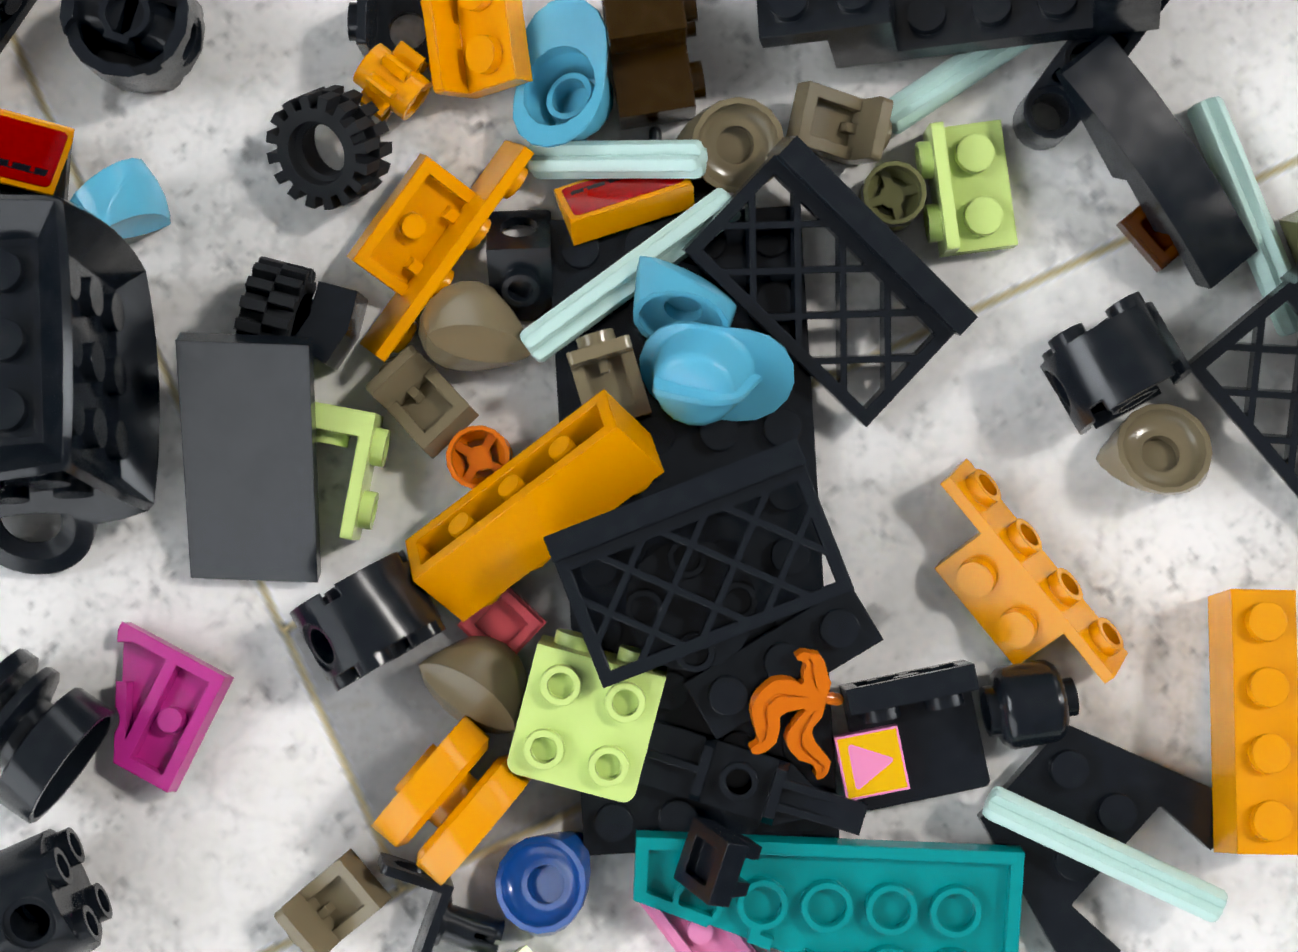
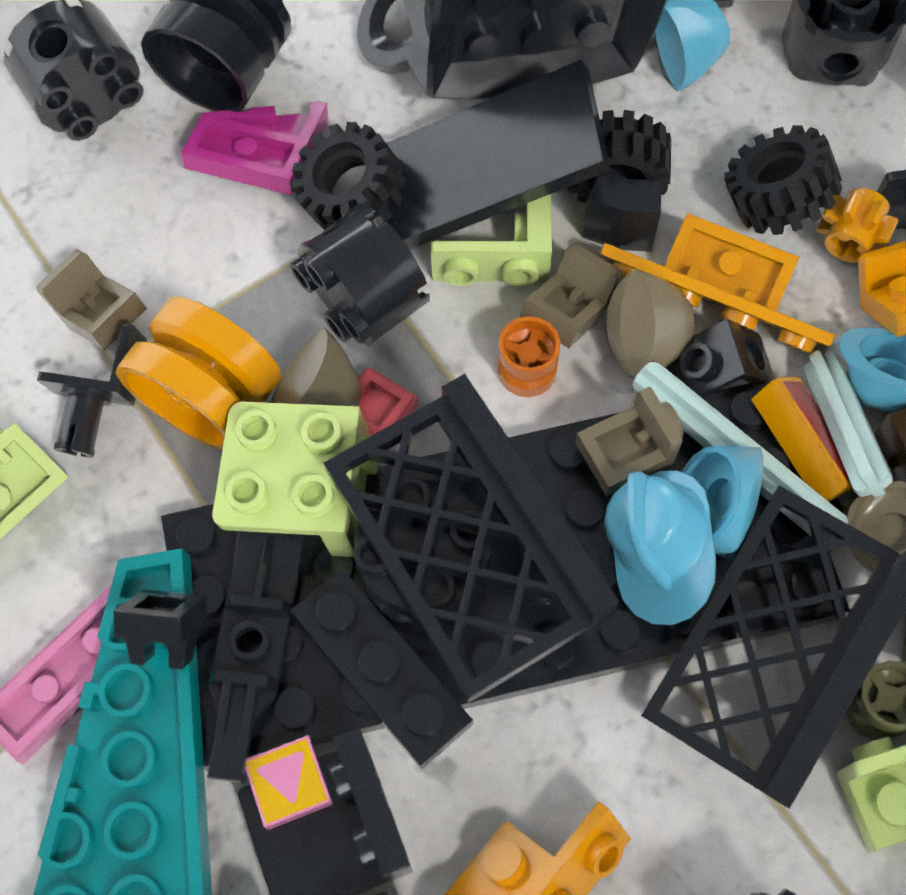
camera: 80 degrees right, 20 degrees down
light orange brick [405,389,664,622] -> none
blue piece [495,831,591,937] -> none
orange piece [748,648,844,780] -> none
none -> black tyre [291,122,406,230]

